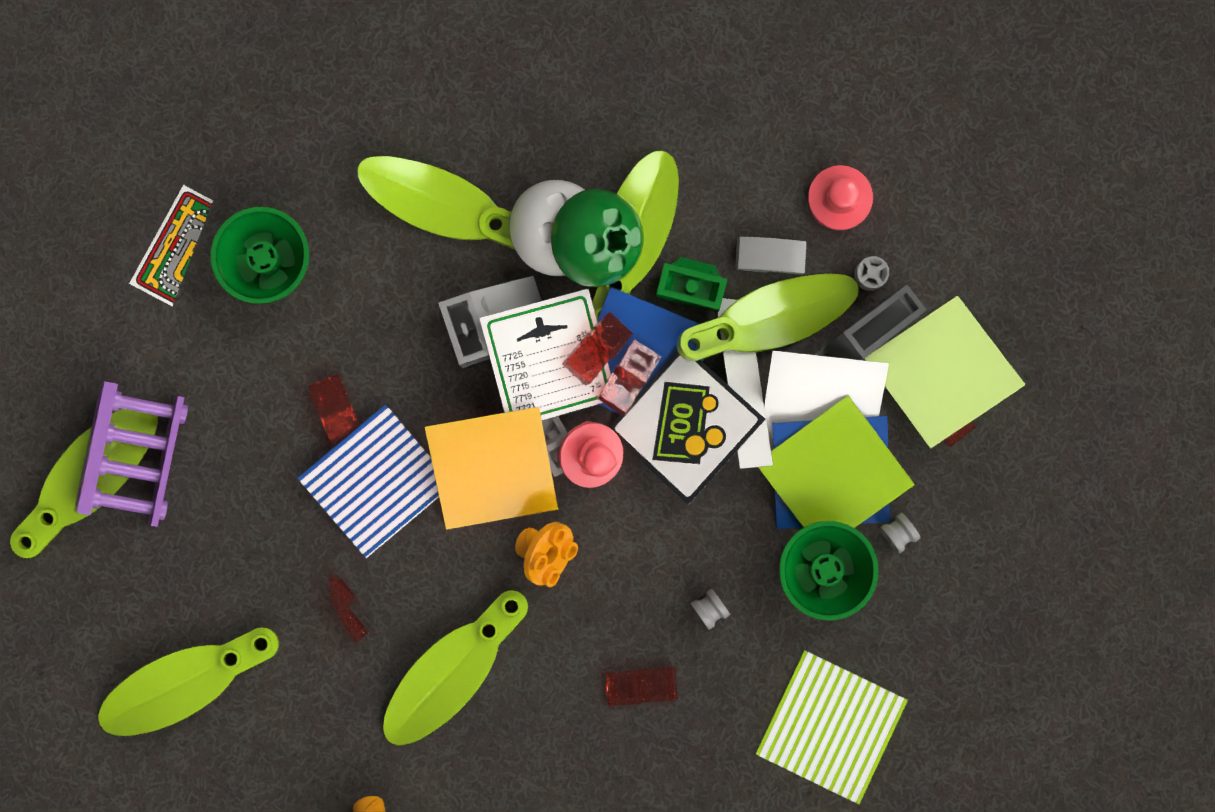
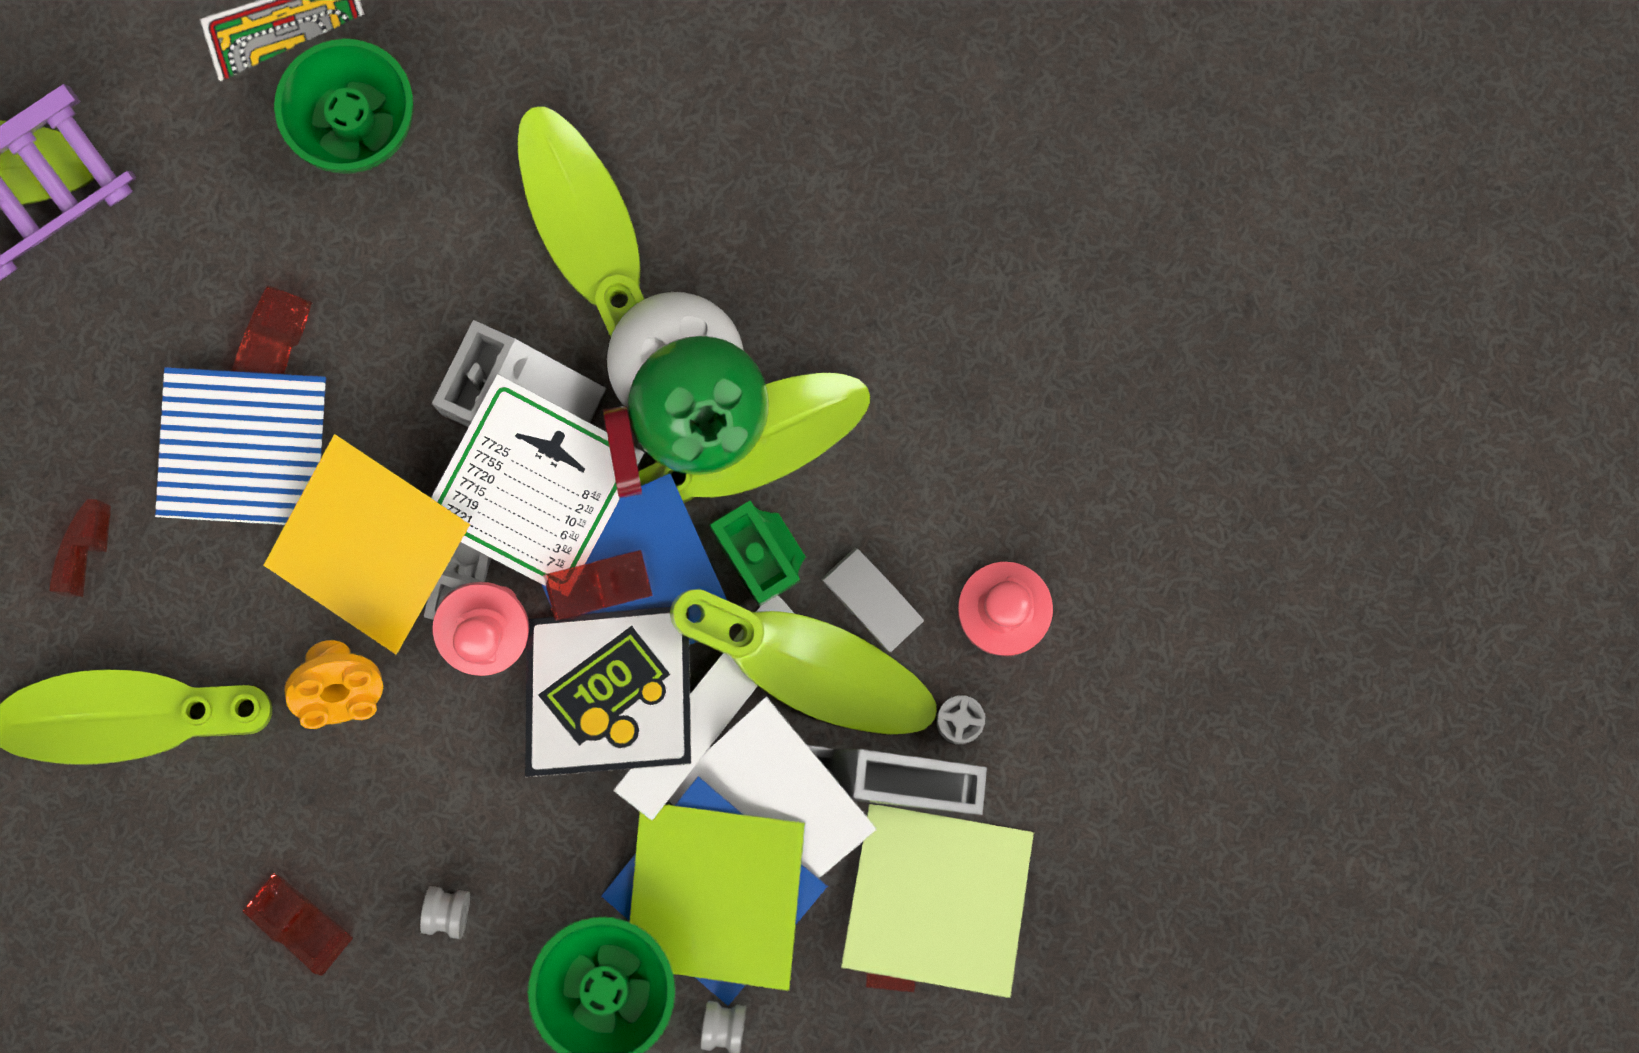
camera: 50 degrees right, 5 degrees down
clear red slope [562,312,633,386] -> none
none -> dark red beam [603,405,642,498]

